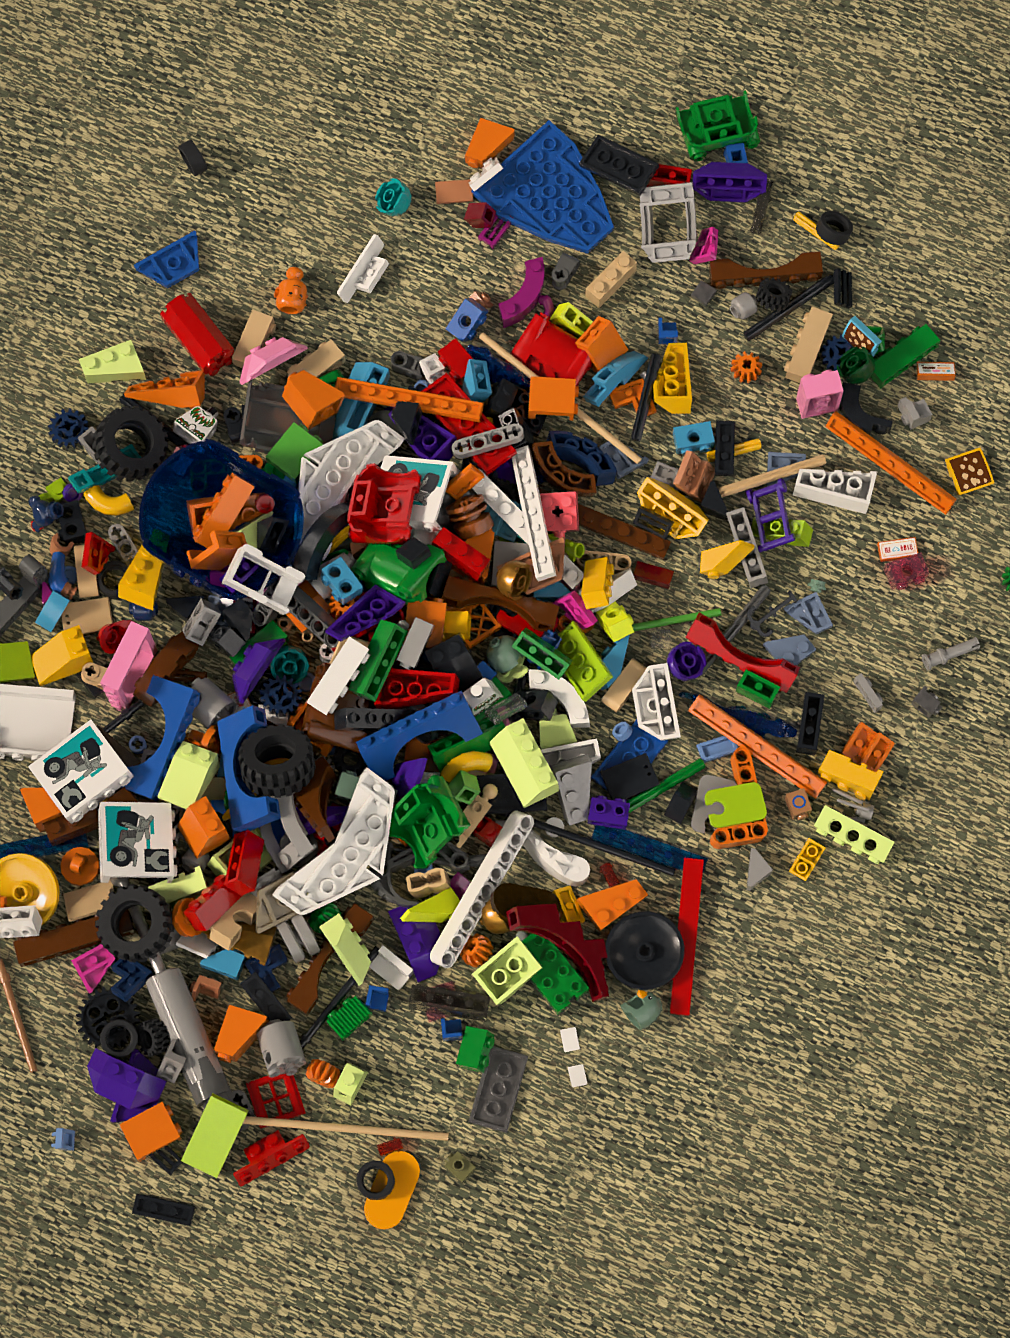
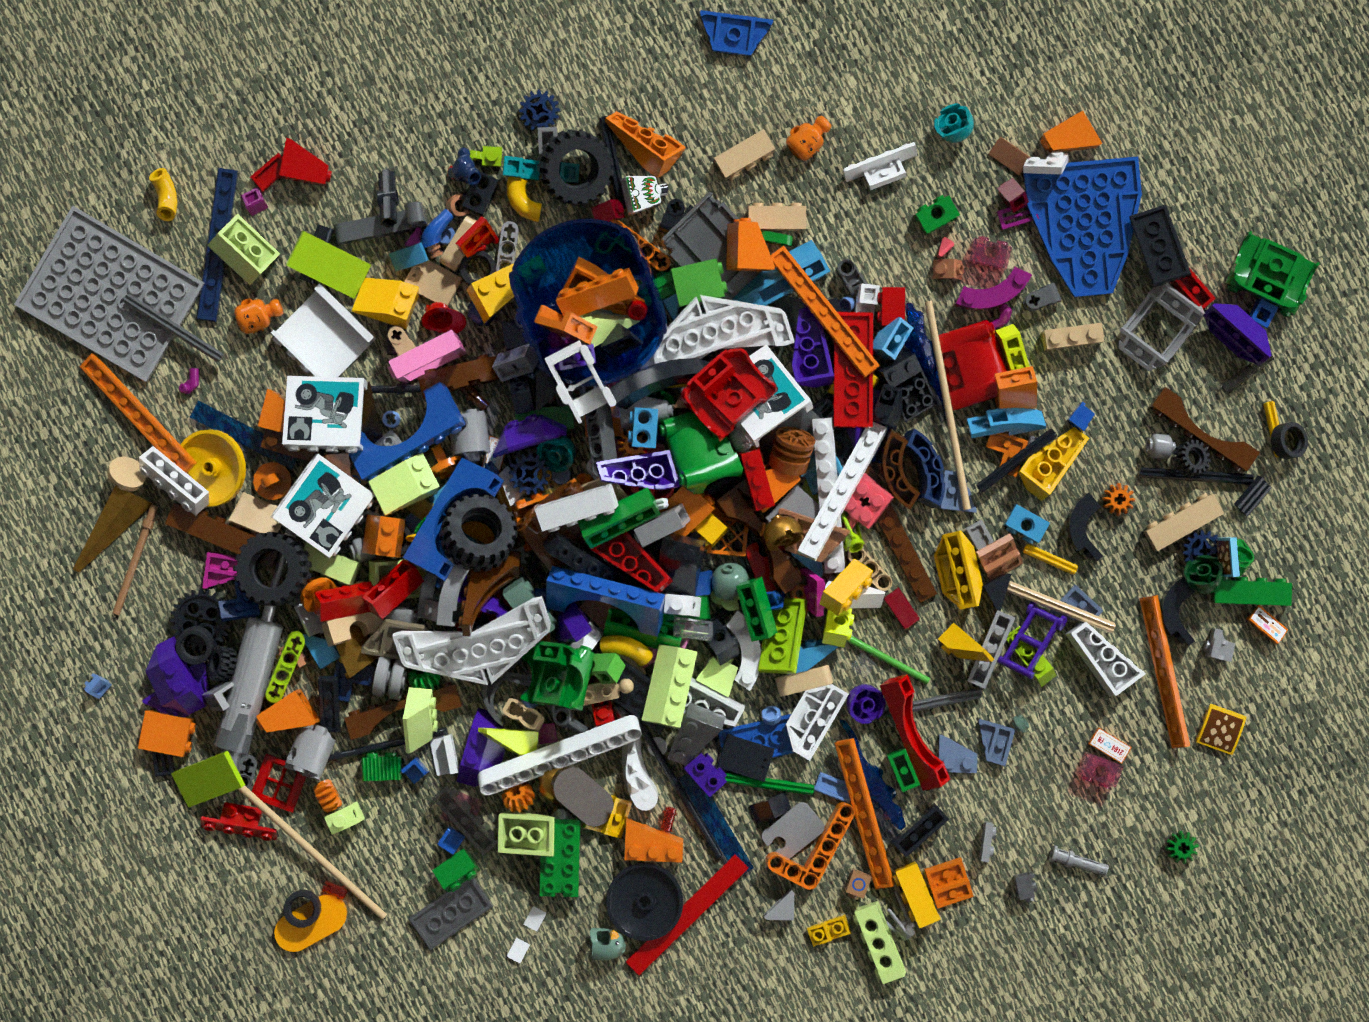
camera: 40 degrees right, 15 degrees up
dark purple tile [62,483,83,502] -> none
yellowish green wedge [79,340,146,383] -> none
black tile [132,1194,196,1226] -> none
red brick [160,293,235,377] -> none
bright pink wedge [240,337,308,385] -> none
black slope [391,401,423,445] -> none
black piece [396,537,431,570] -> none
olive brick [444,1151,476,1184] -> none
brick [445,298,488,342] -> none
orange plate [445,463,484,500] -> none
light grey beam [452,424,524,459] -> none
dark red arch [506,903,609,1002] -> none
orange panel [528,376,579,421] -> none
black tile [633,505,674,540] -> none
dark pink wing [689,227,718,264] -> none
flat silver tile [691,280,717,306] -> none
lime piece [704,782,767,828] -> none
black tile [715,420,735,476] -> none
black piece [746,591,798,637] -> none
bright pink brick [796,370,843,419] -> none
none -> lime beam [265,631,305,703]
none -> green brick [914,195,960,236]
none -> coral slope [937,237,955,259]
none -> clear pink brick [968,236,1012,271]
none -> black arch [1067,492,1103,561]

